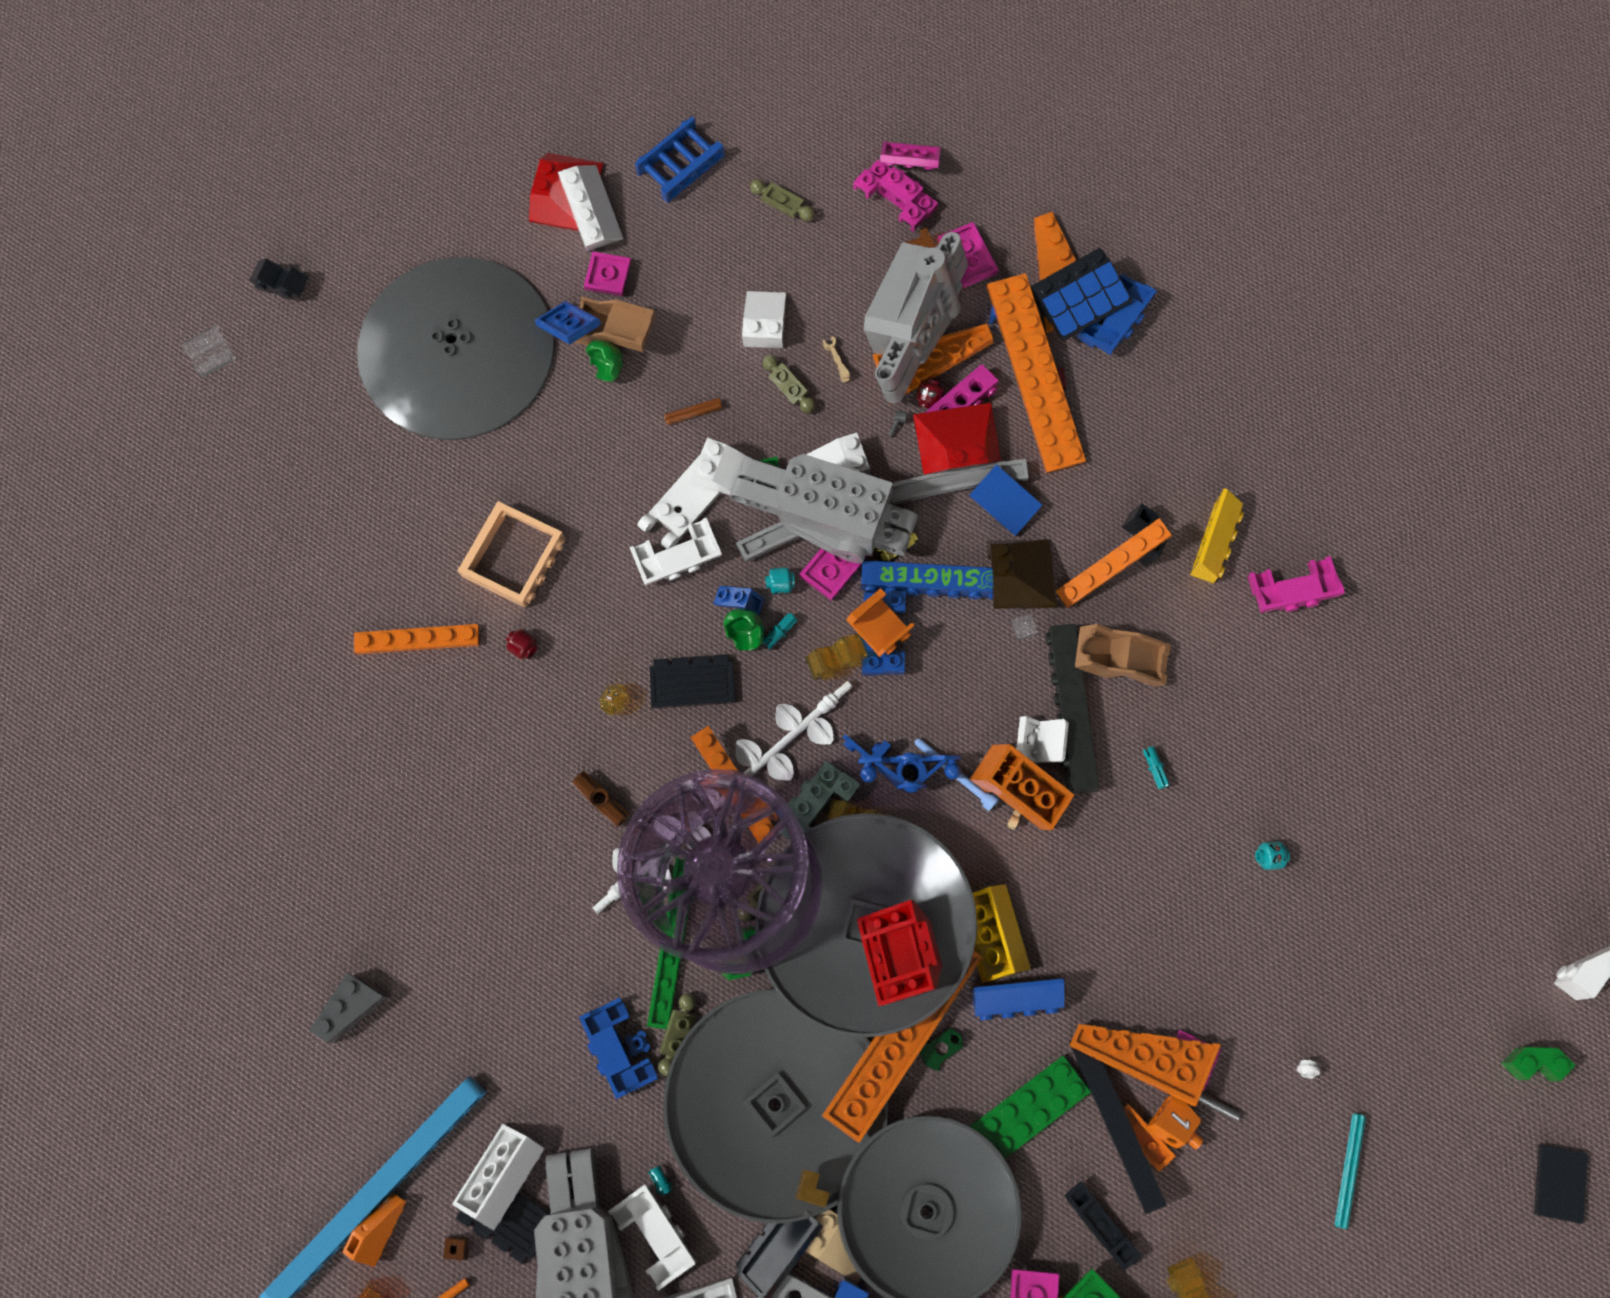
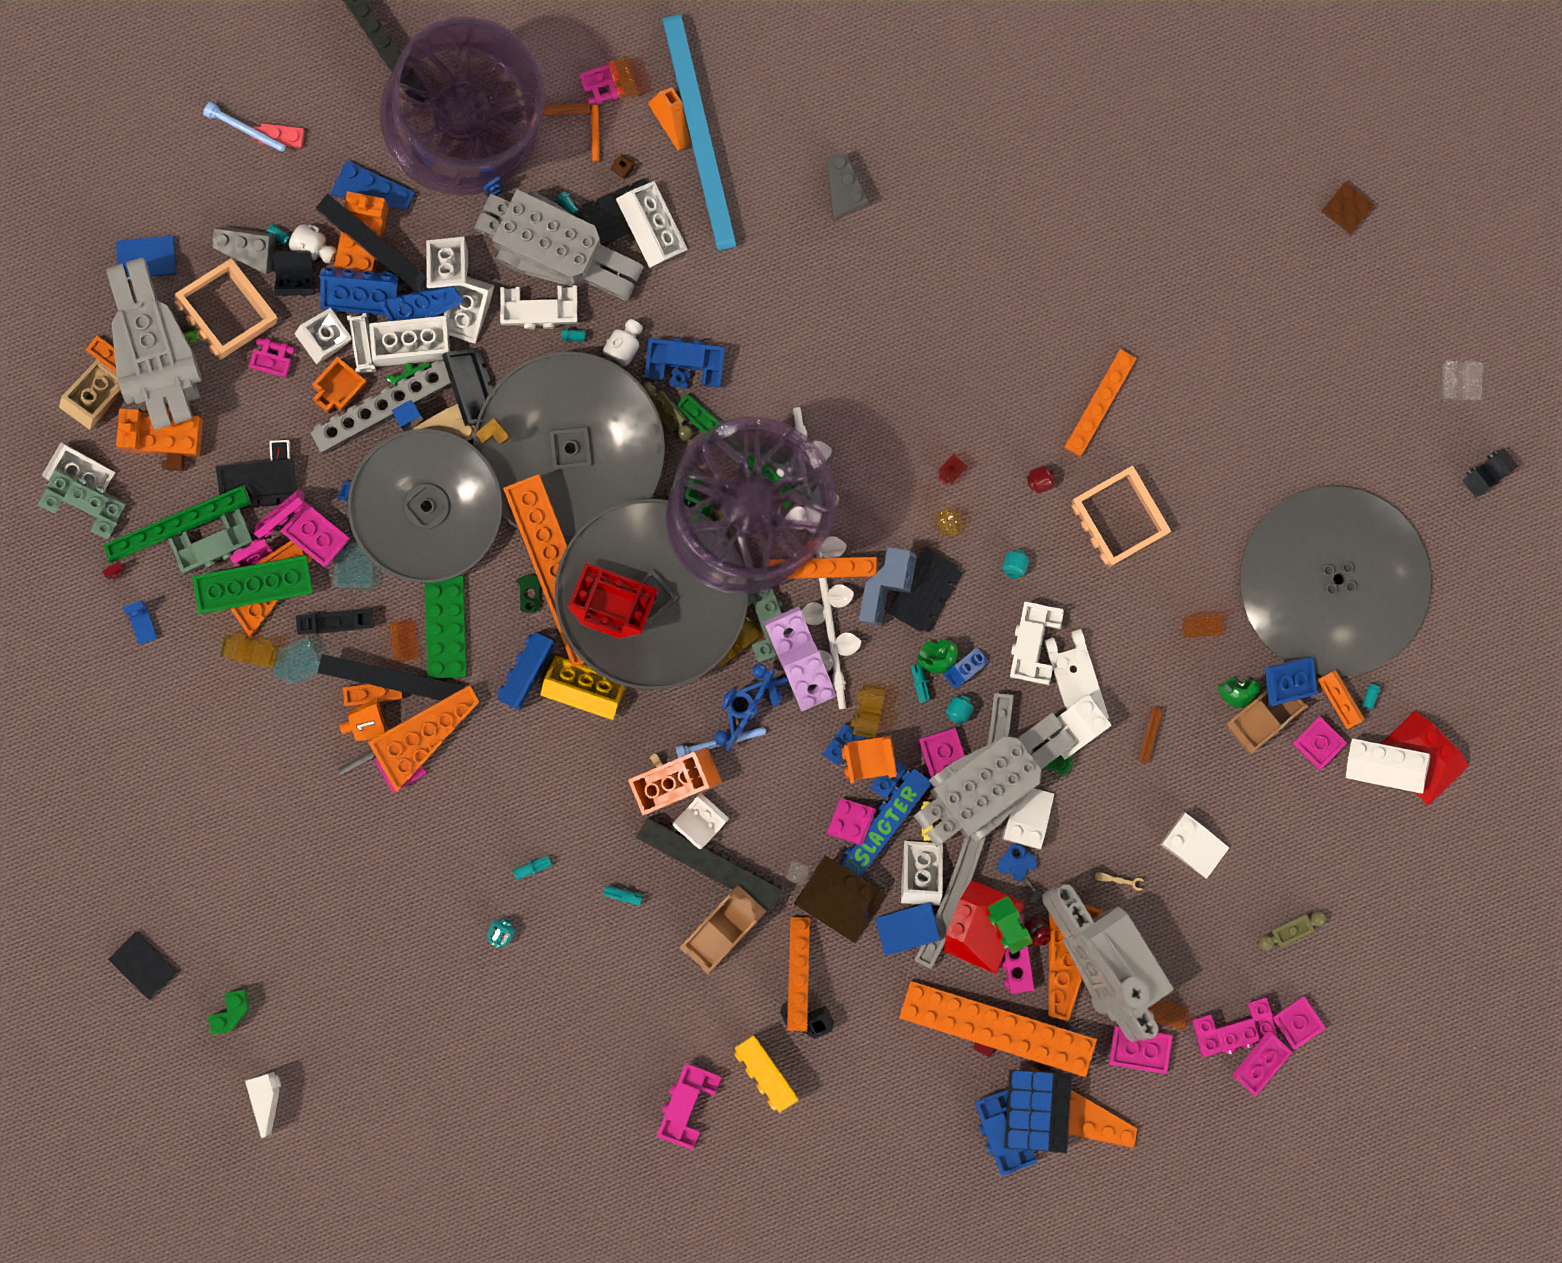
camera: 115 degrees right, 10 degrees up
reddish brown piece [571,771,629,828] -> none
blue fence [635,116,724,203] -> none
olive plate [762,355,816,414] -> none
white plate [1297,1060,1320,1079] -> none
teal axle [1335,1114,1366,1229] -> none
none -> clear light blue plate [273,636,320,684]
none -> clear light blue plate [334,542,374,590]
none -> clear orange panel [389,621,419,662]
none -> teal axle [513,856,552,881]
none -> teal pin [556,191,579,215]
none -> white piece [603,319,643,367]
none -> lavender bracket [764,607,836,711]
none -> dark pink plate [826,798,876,846]
none -> sand blue piece [859,547,917,627]
none -> white slope [901,841,943,906]
none -> clear red brick [937,453,968,485]
none -> green brick [988,896,1032,954]
none -> blue plate [998,843,1037,882]
none -> teal head [1002,549,1029,579]
none -> clear orange panel [1182,615,1223,638]
none -> dark pink plate [1272,996,1326,1050]
none -> orange plate [1318,670,1365,729]
none -> reddish brown plate [1321,182,1375,235]
none -> teal pin [1362,684,1381,709]

